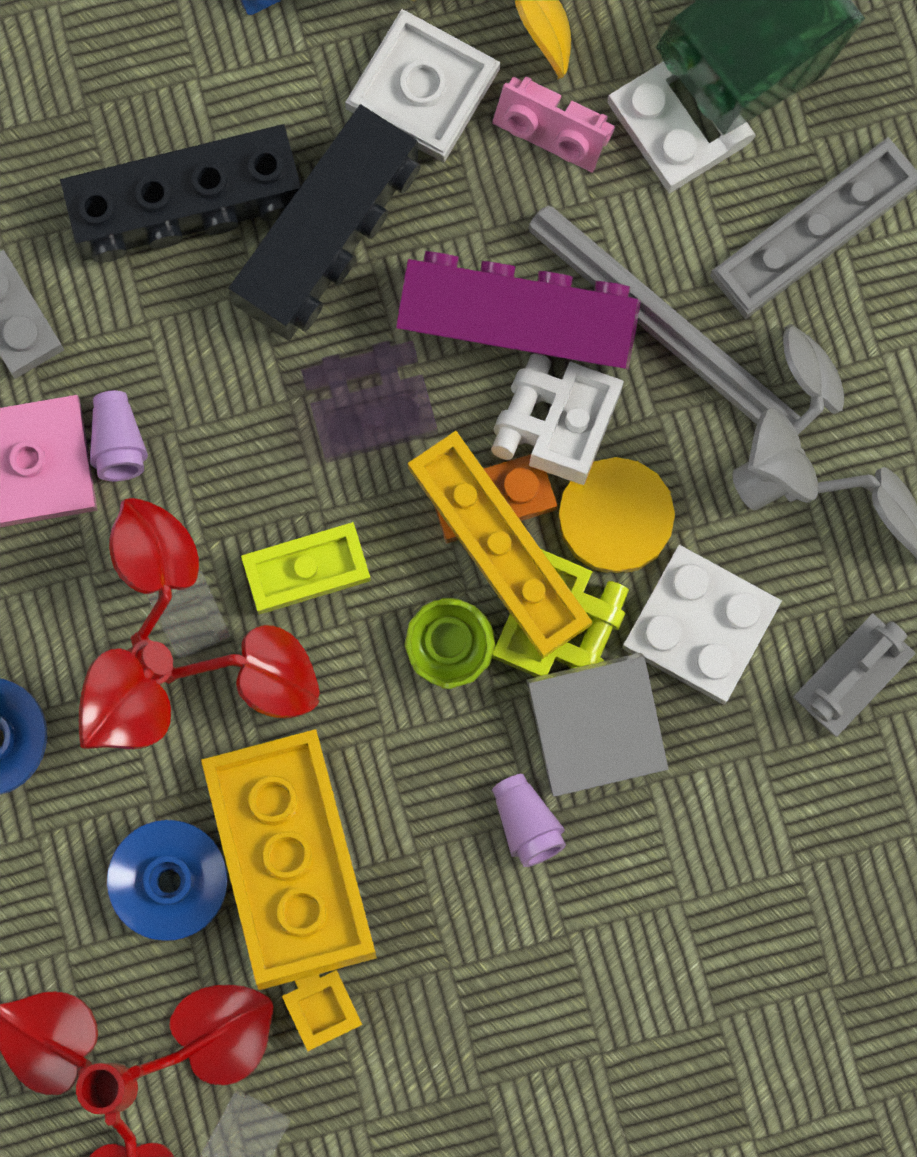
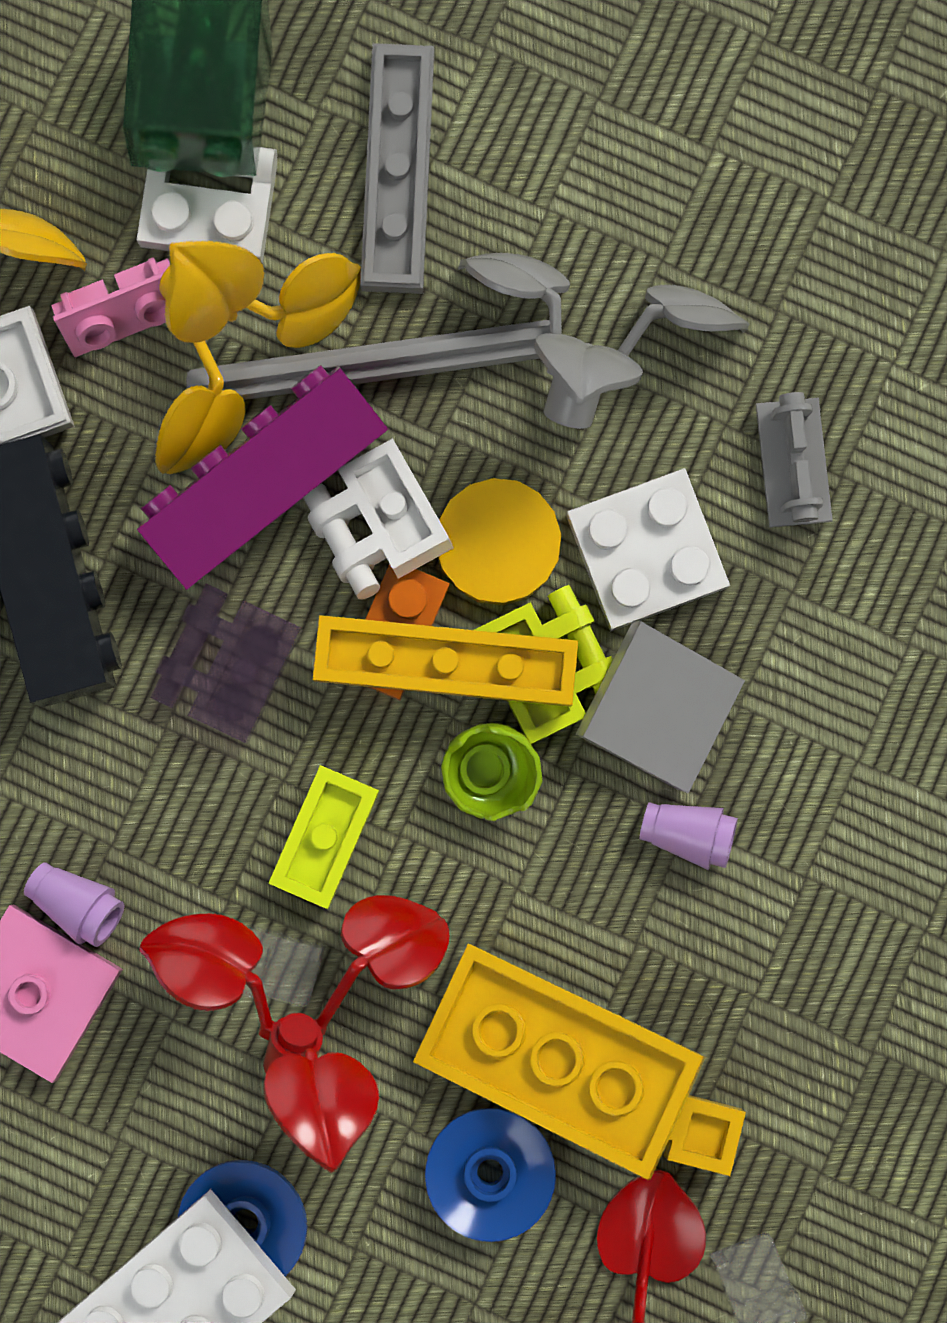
camera: 50 degrees left, 5 degrees up
none -> yellow plant [155,241,361,474]

